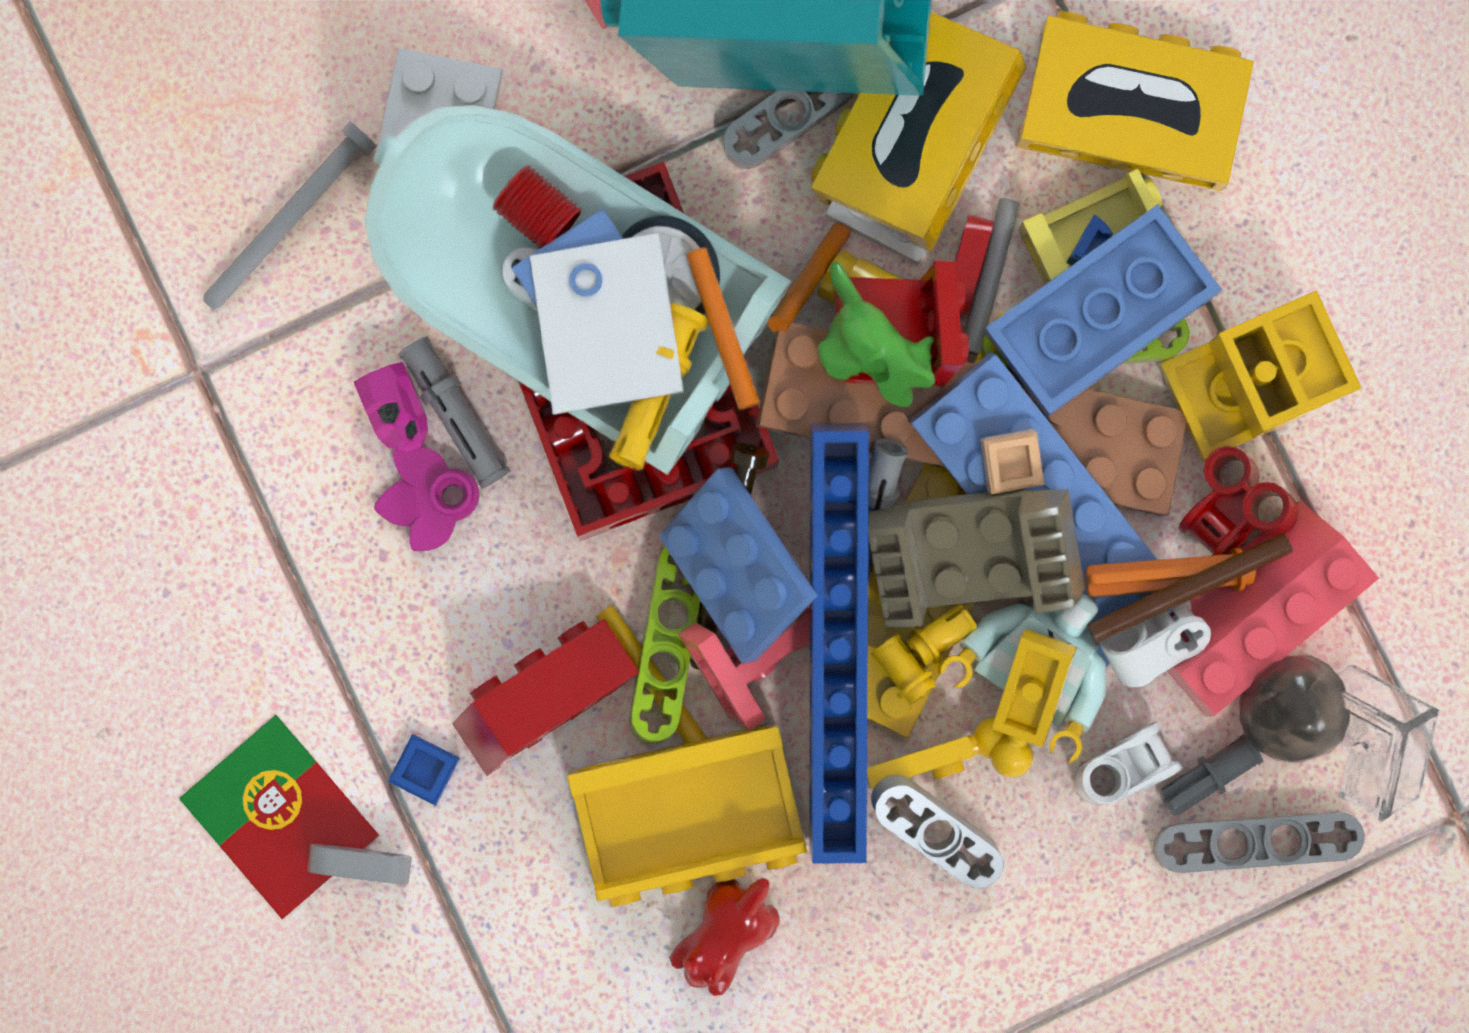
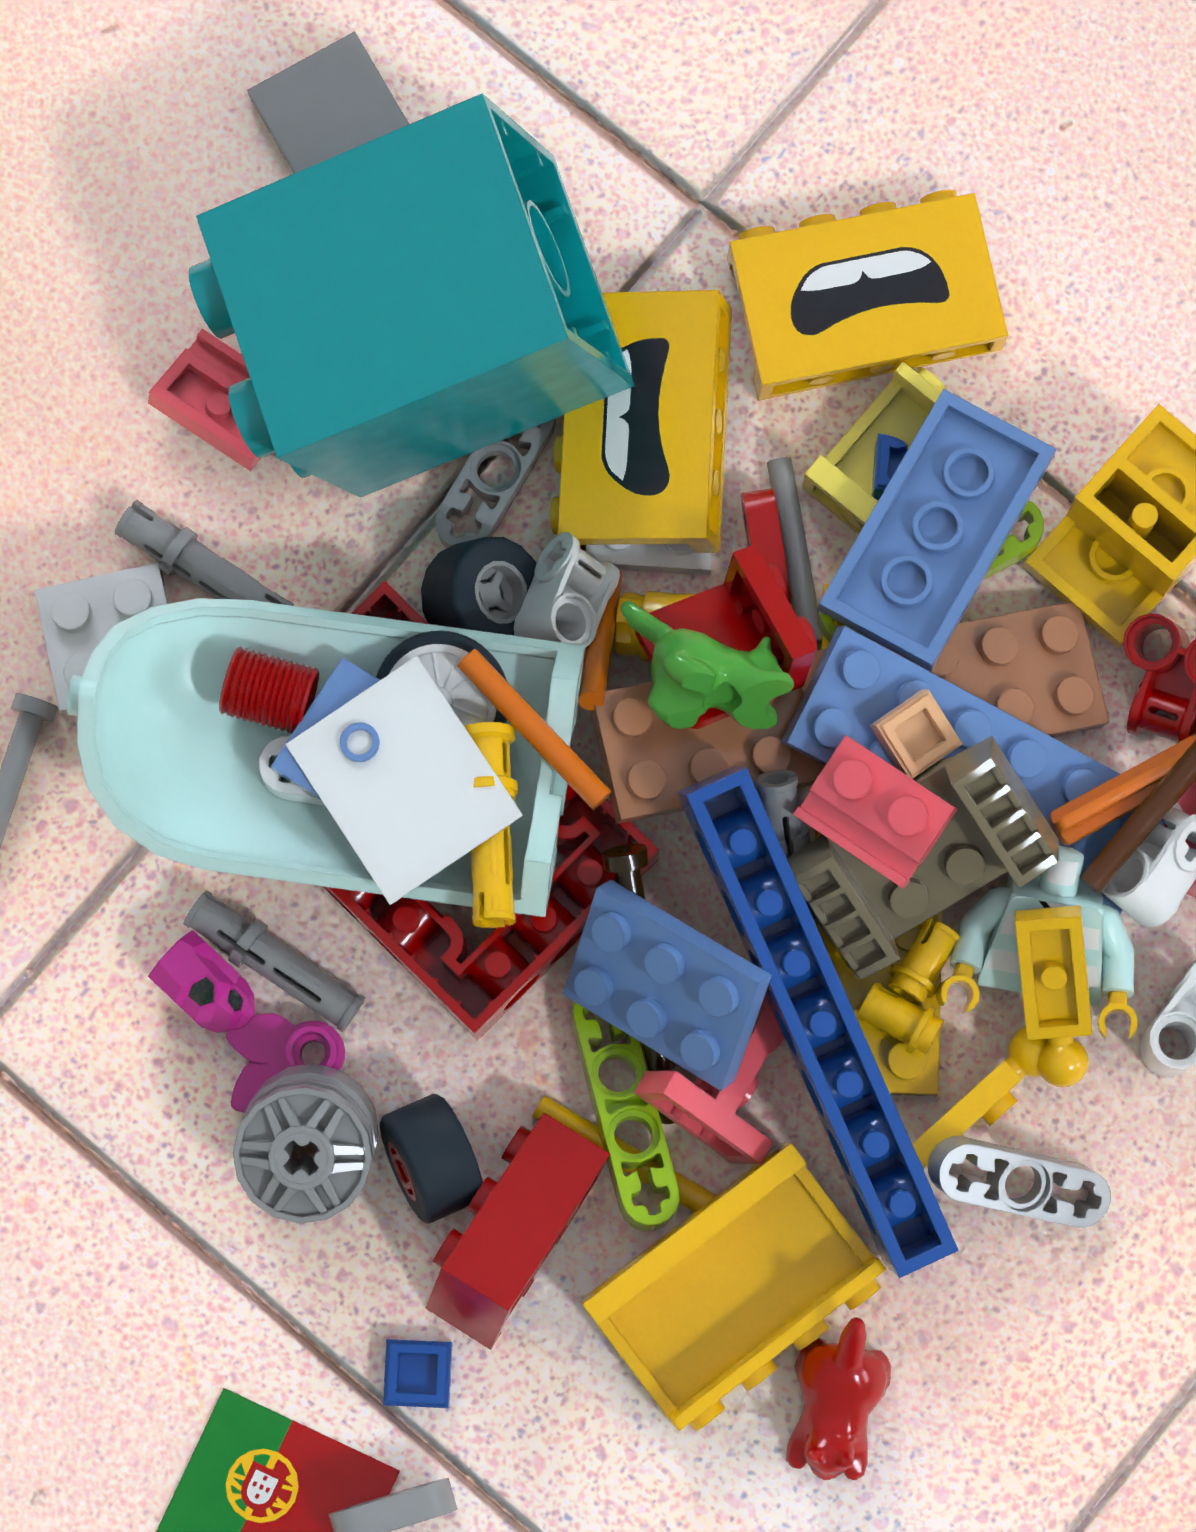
camera: 20 degrees left, 5 degrees down
none -> light grey pin [115,500,294,606]
none -> light grey wheel [233,1063,379,1224]
none -> black wheel [379,1094,483,1224]
none -> black wheel [421,537,536,636]
none -> white piece [514,532,620,647]
none -> coral plate [793,735,958,889]

